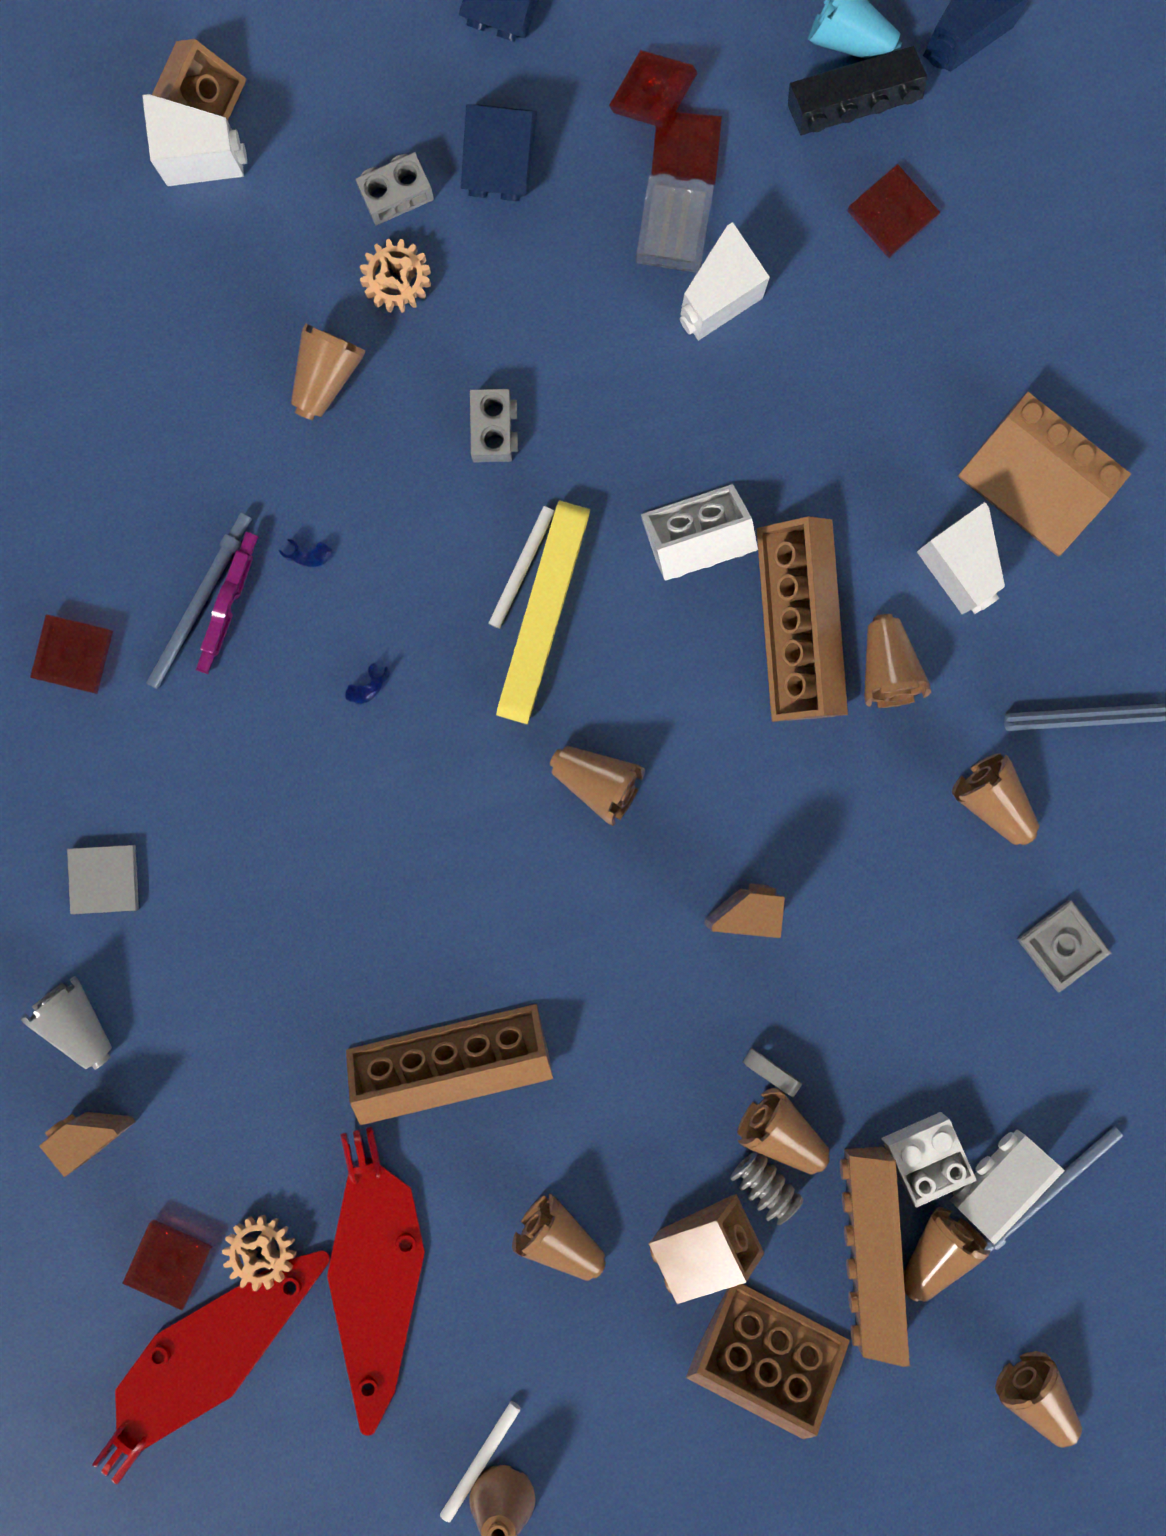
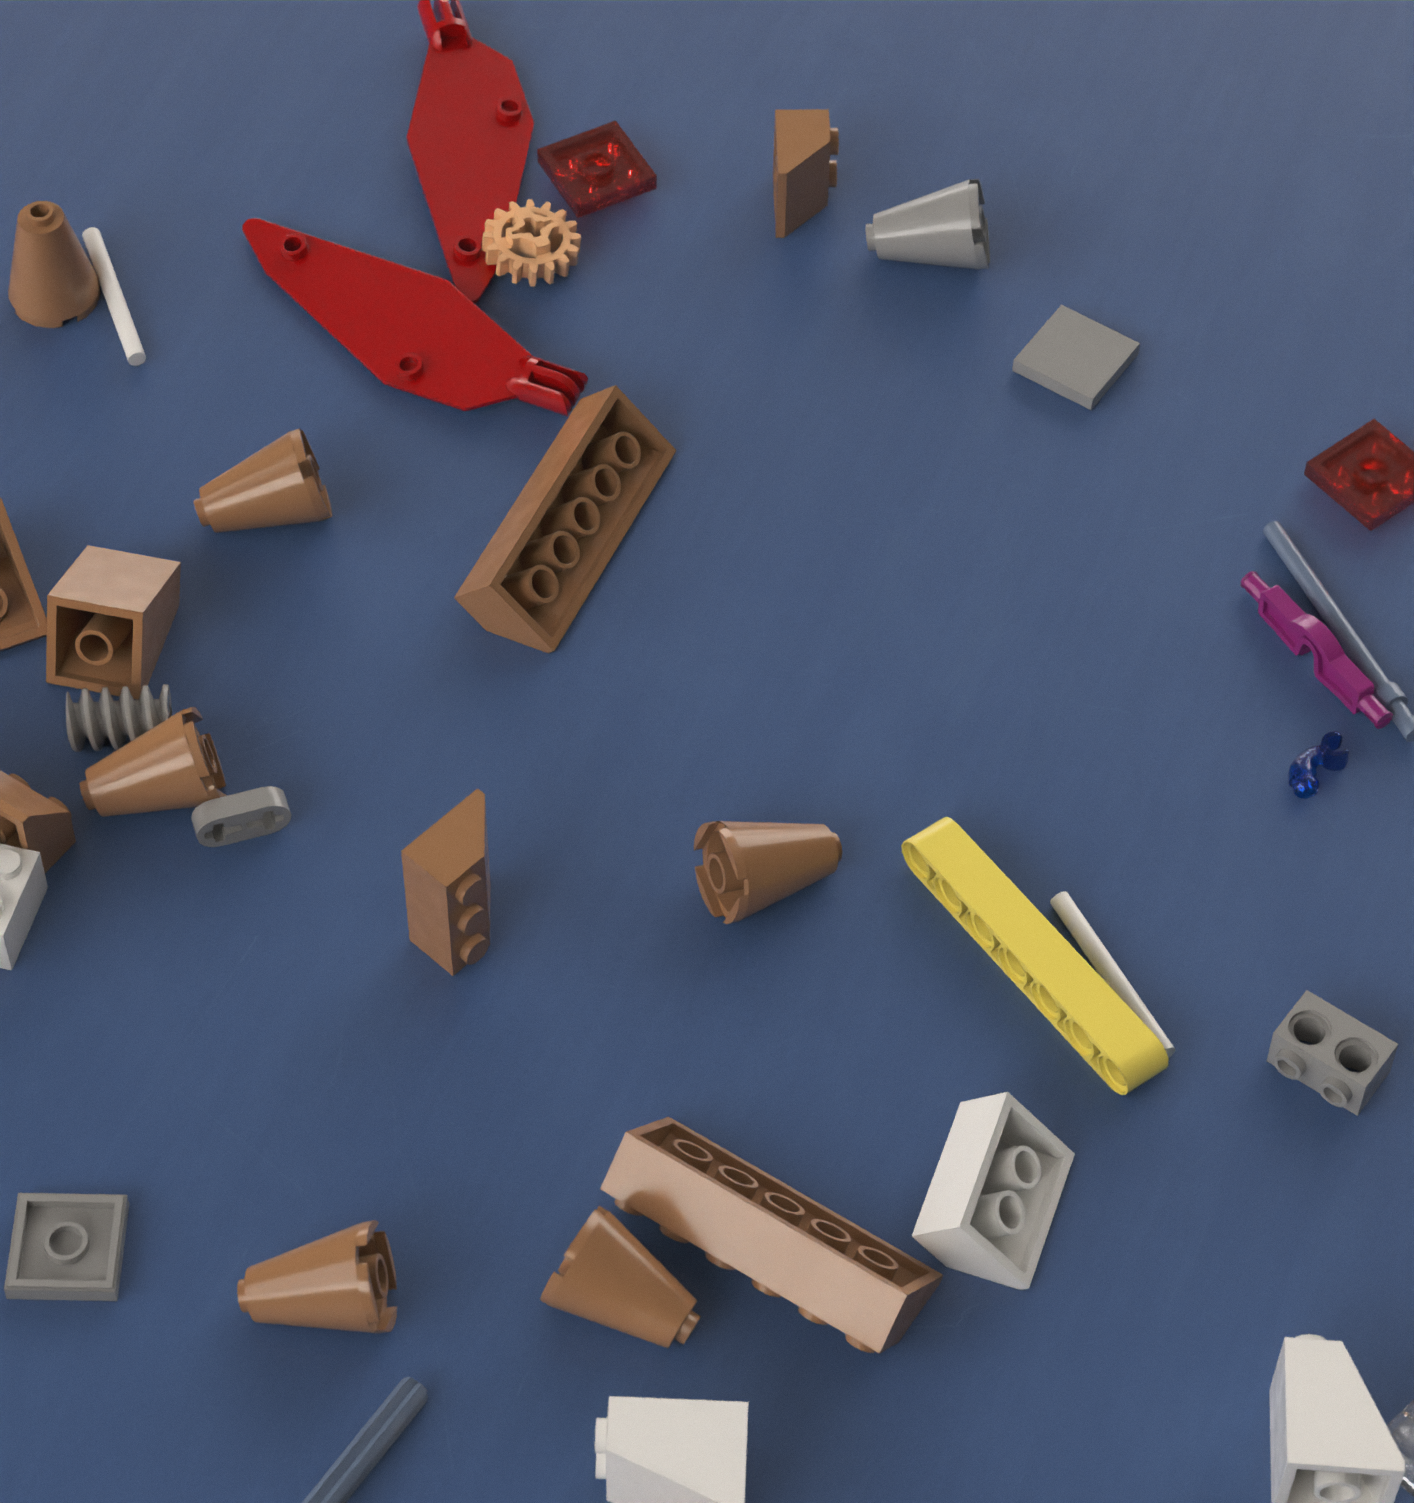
camera: 125 degrees right, 35 degrees down
clear blue arm [345,663,390,704] -> none

